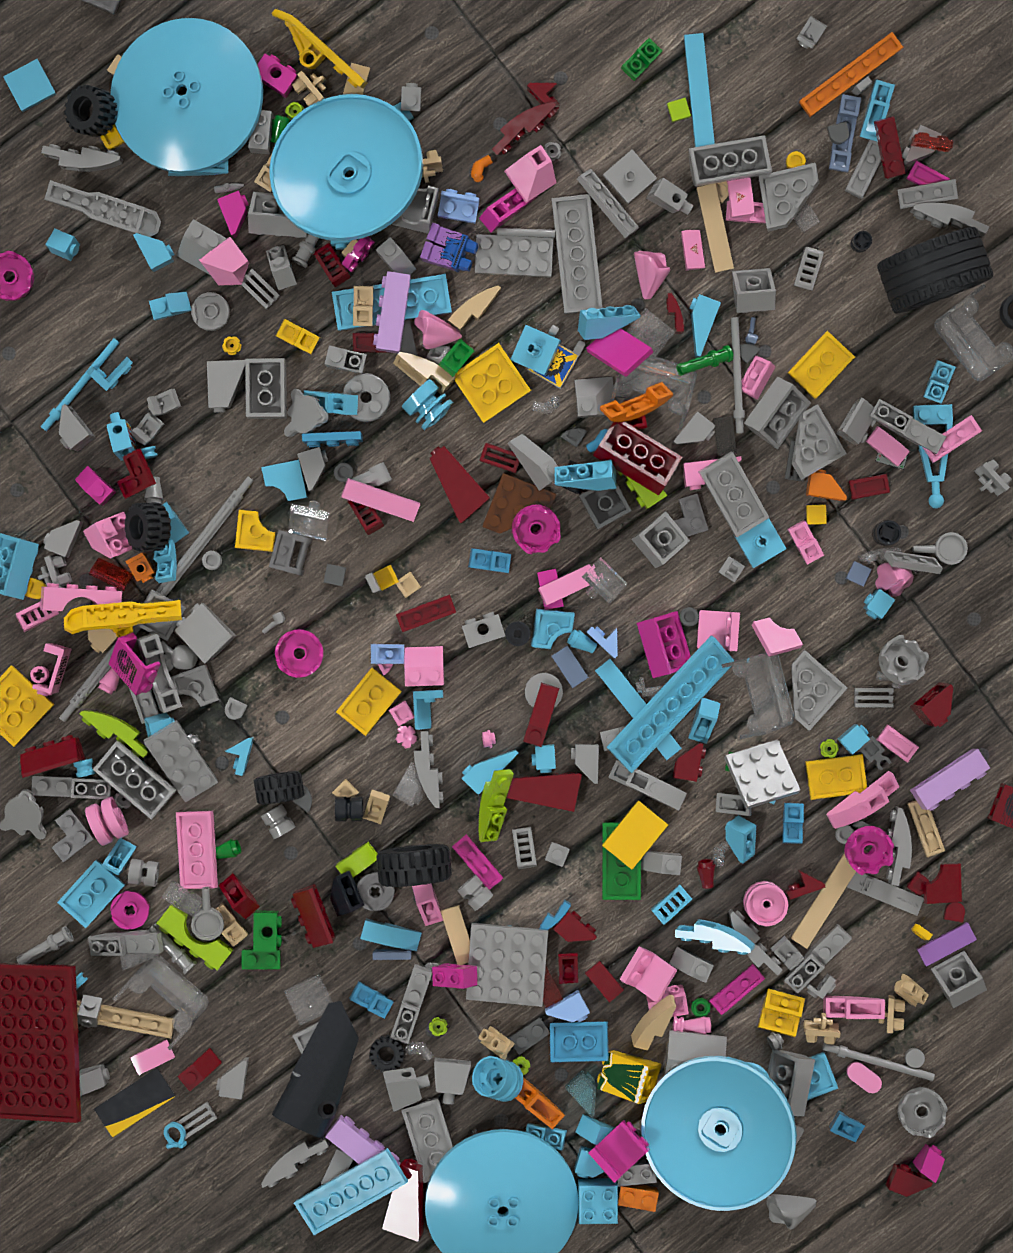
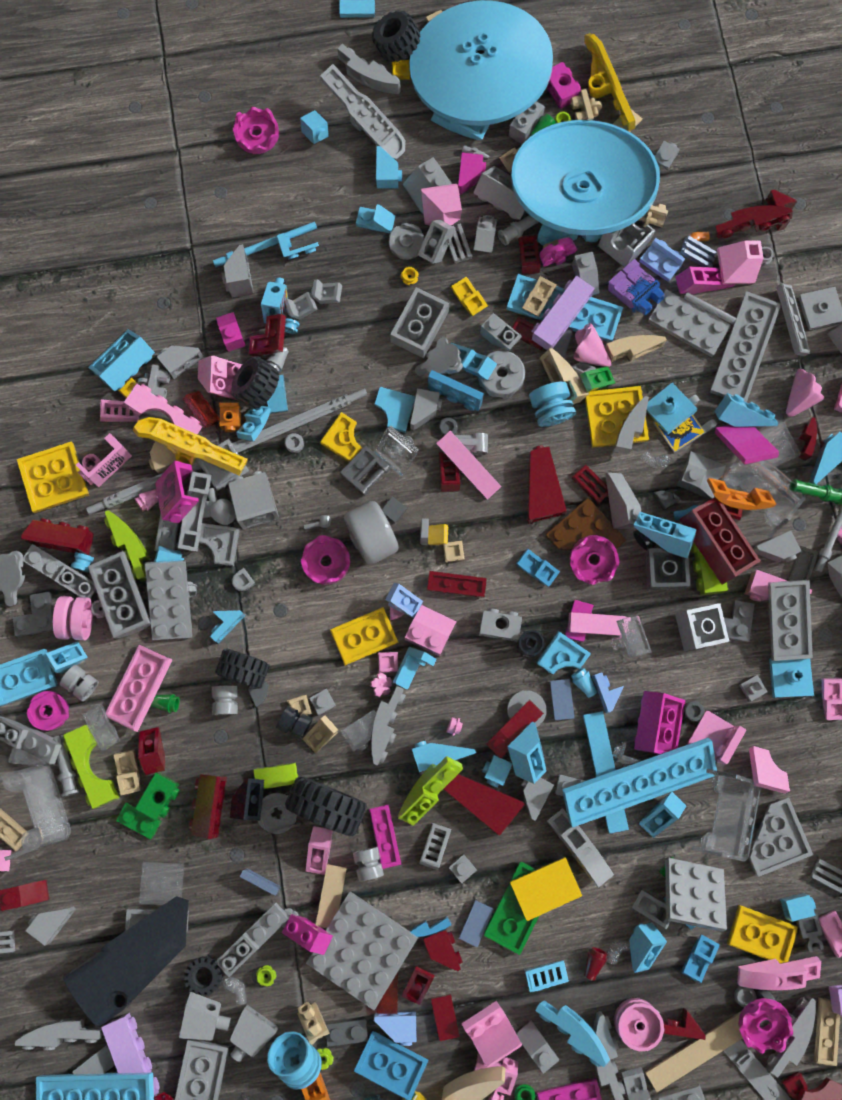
camera: 30 degrees right, 10 degrees down
light grey piece [191,887,224,941] -> none
light grey slope [207,360,245,413] -> none
dark azure slope [349,981,394,1019] -> none
medium azure slope [360,918,422,951] -> none
light grey slope [641,851,682,875] -> none
dark red slope [673,742,706,782] -> none
lime plate [820,739,839,758] -> none
none -> light grey plate [310,689,336,716]
none -> light grey wheel [344,501,399,565]
none -> light grey brick [418,220,456,263]
none -> sand blue tile [459,900,494,947]
none -> medium azure slope [508,722,546,784]
none -> light grey slope [613,396,649,454]
none -> sand blue tile [680,236,717,268]

